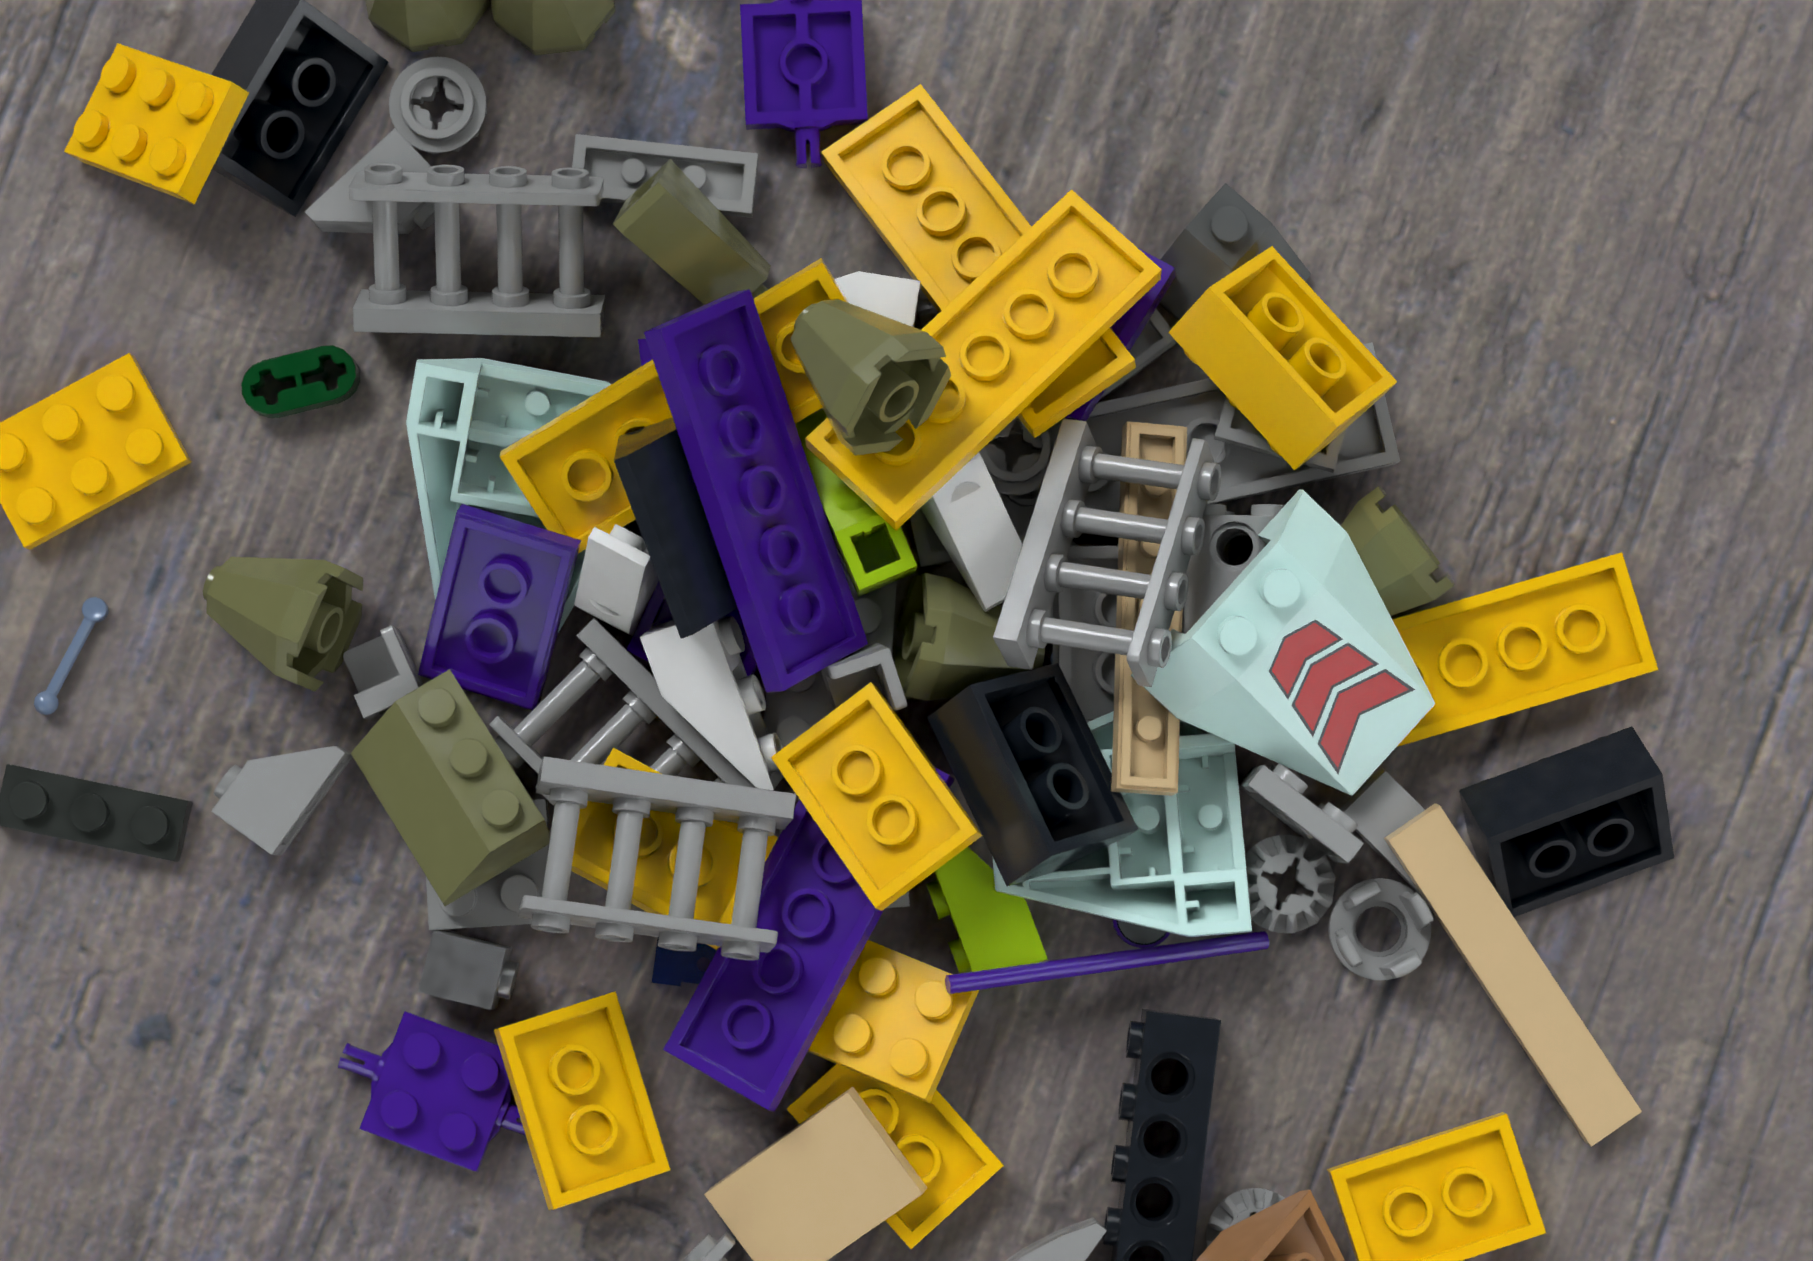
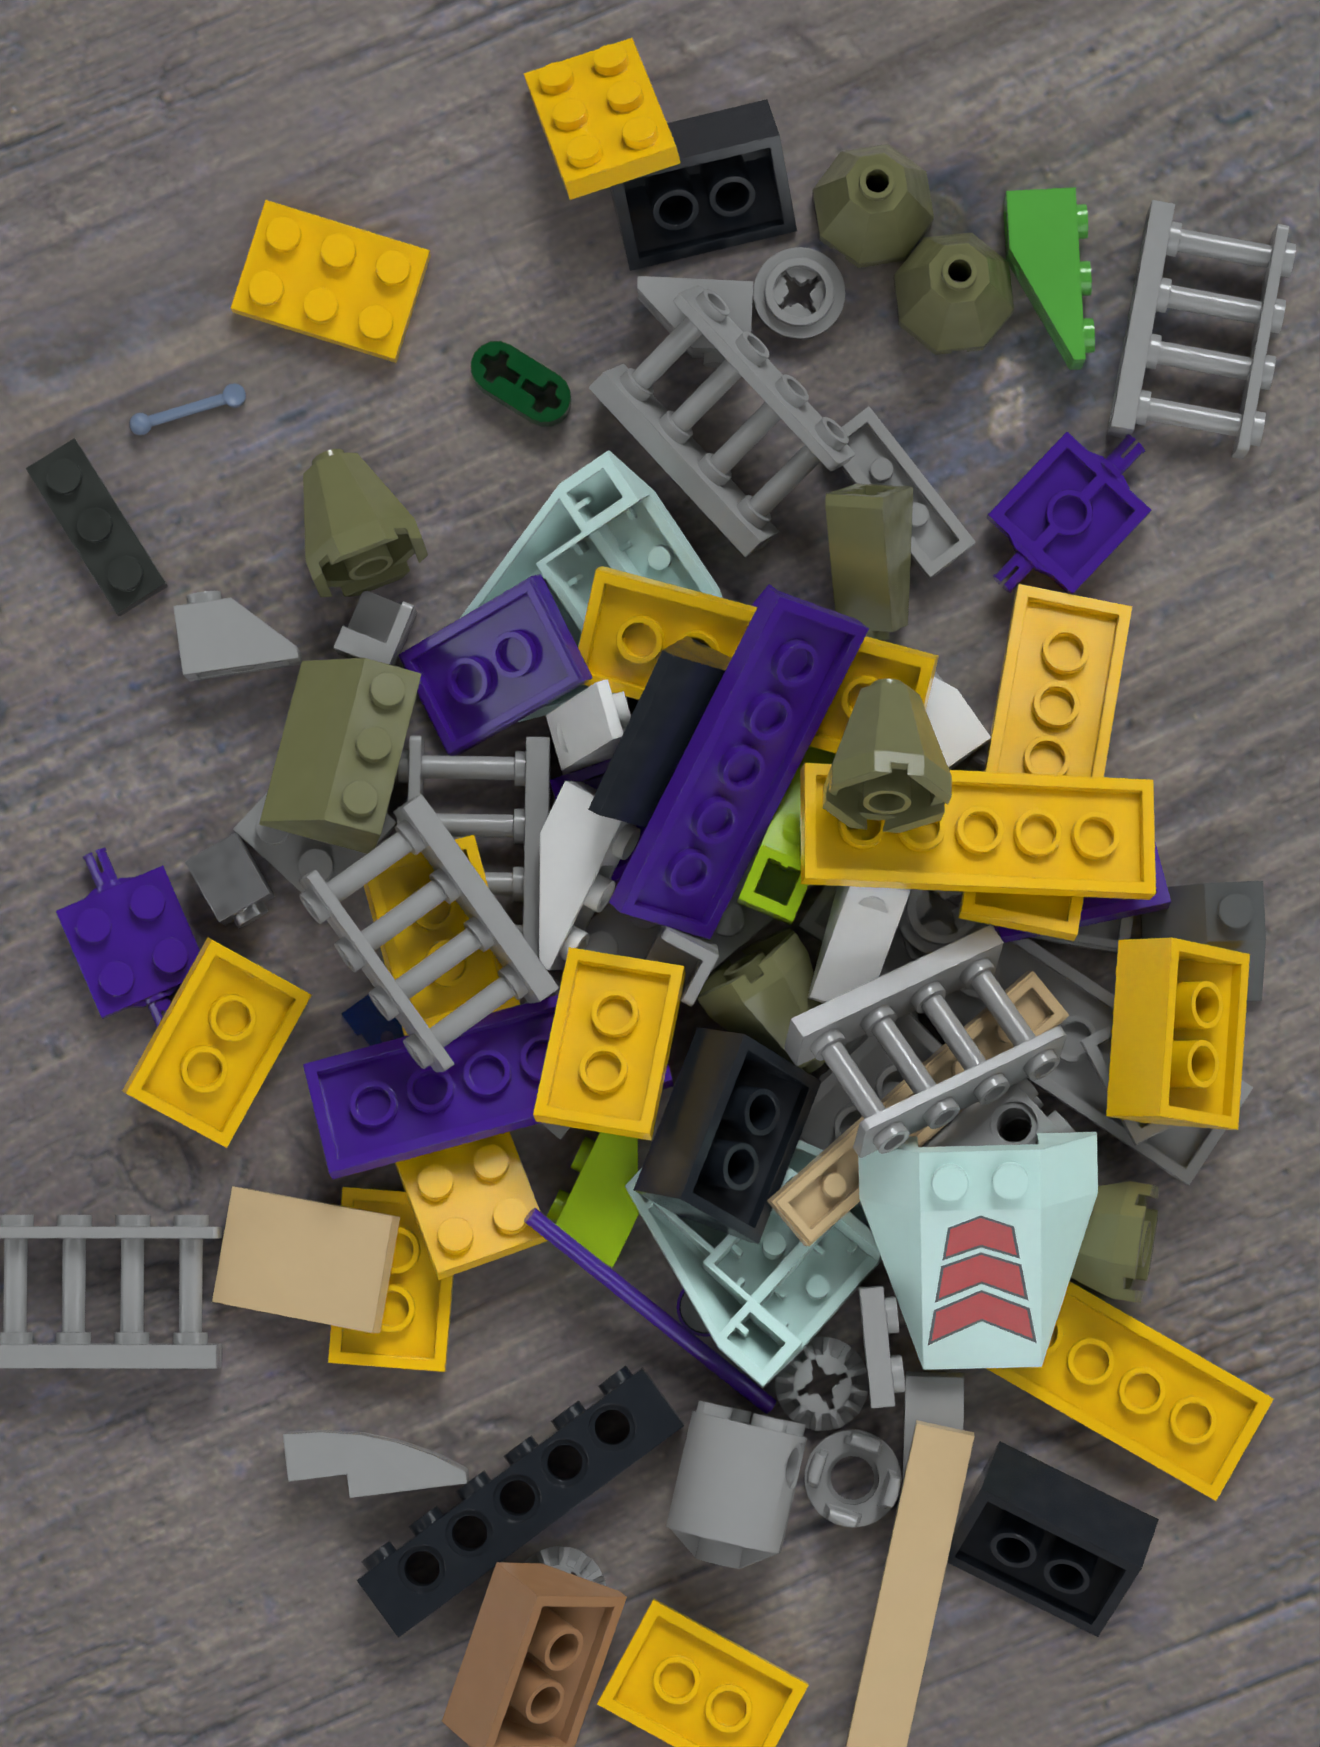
camera: 60 degrees right, 0 degrees up
none -> light grey cylinder [666,1400,807,1569]

